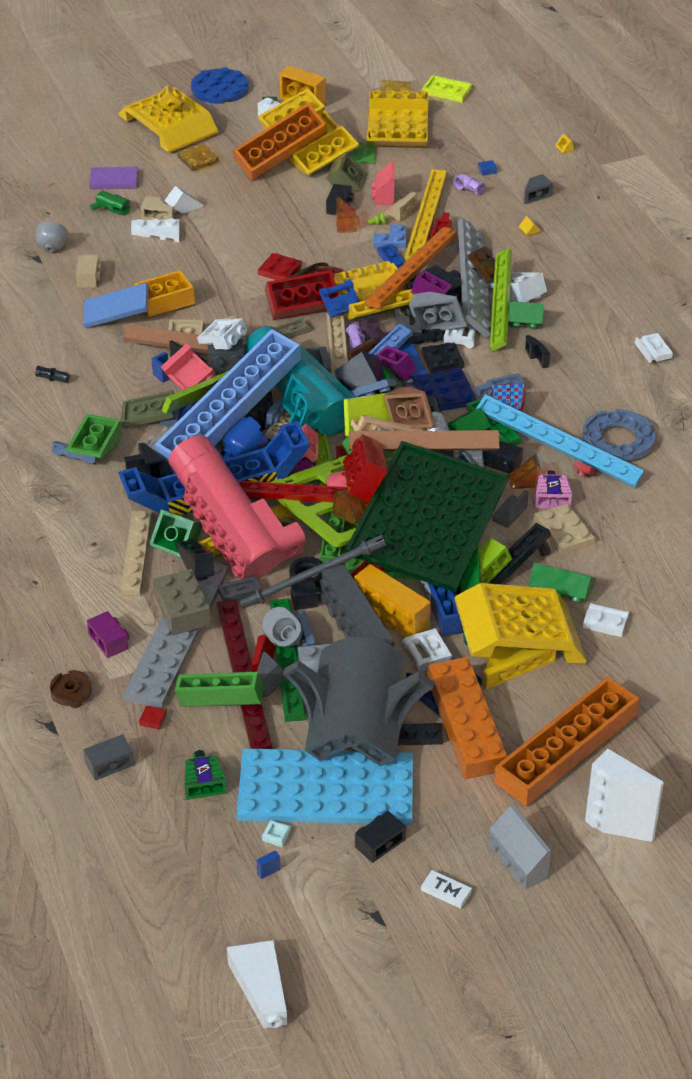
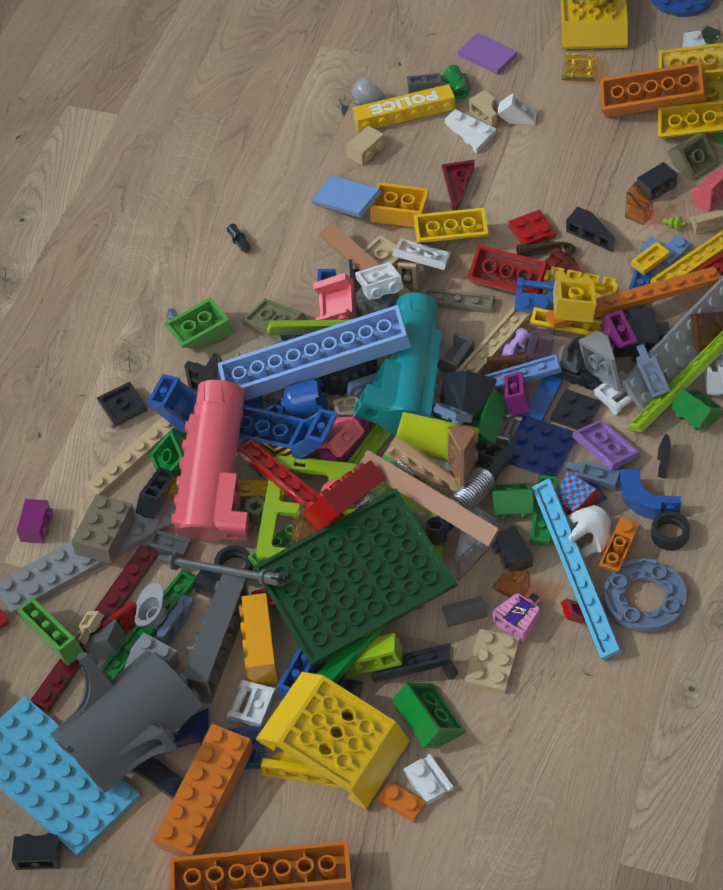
camera: 45 degrees right, 10 degrees up
none -> tan plate [73,611,104,645]
none -> black plate [97,382,148,427]
none -> yellow brick [352,84,455,133]
none -> orange plate [377,781,426,823]
none -> white tile [392,238,451,270]
none -> dark grey hinge [407,73,442,94]
none -> yellow slope [414,208,489,243]
none -> dark red wing [442,159,475,211]
none -> yellow brick [553,271,596,323]
none -> black slope [566,206,615,252]
none -> white piece [567,505,611,559]
none -> medium lavender tile [572,419,641,471]
none -> orange slope [599,517,640,573]
none -> blue arch [619,469,681,520]
none -> yellow plate [631,242,670,275]
none -> sand blue hinge [636,343,670,398]
none -> black tyre [651,511,690,551]

